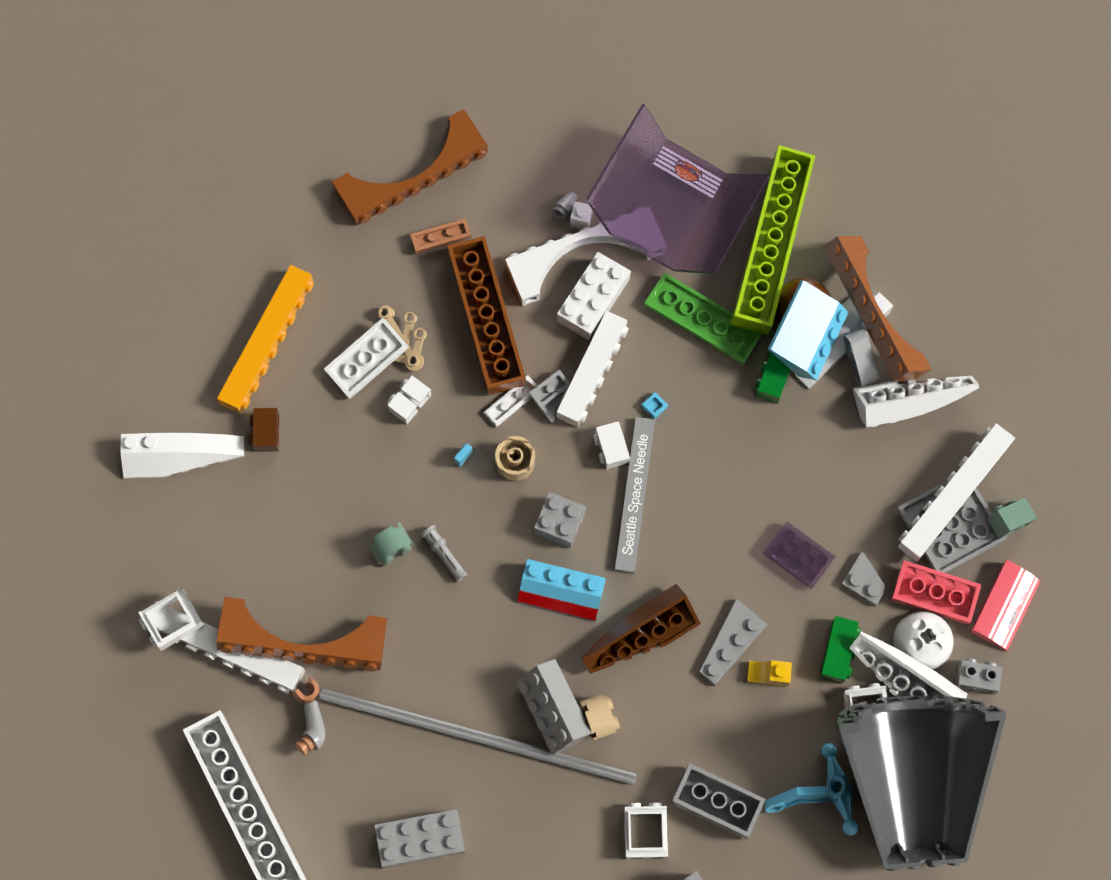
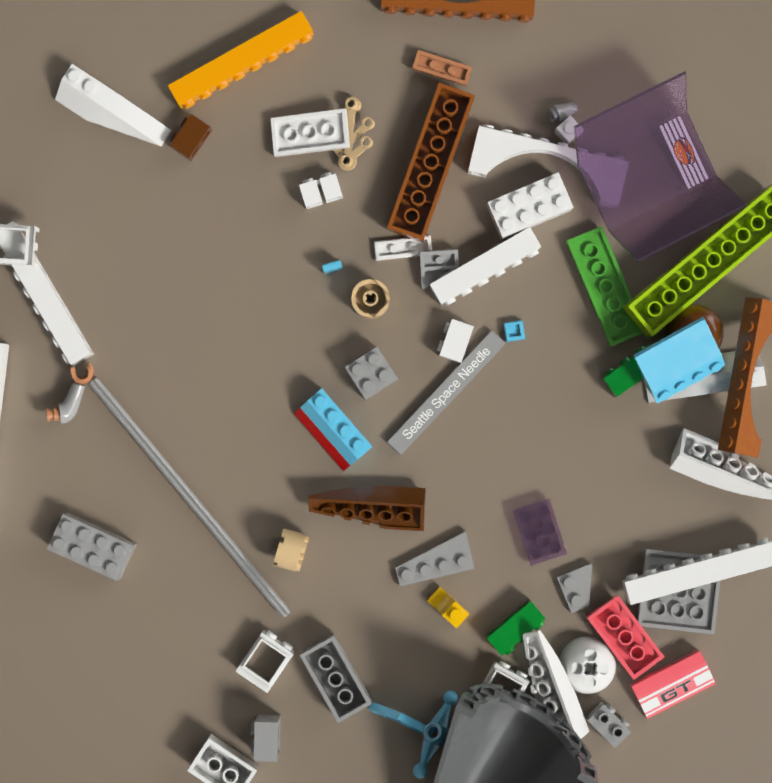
camera: 45 degrees right, 15 degrees up
dark orange arch [216,597,387,672] -> none
sand green brick [366,523,413,566] -> none
light grey pin [420,525,467,582] -> none
light grey brick [516,659,592,755] -> none
light grey beam [844,329,879,387] -> none
sand green brick [987,498,1037,539] -> none

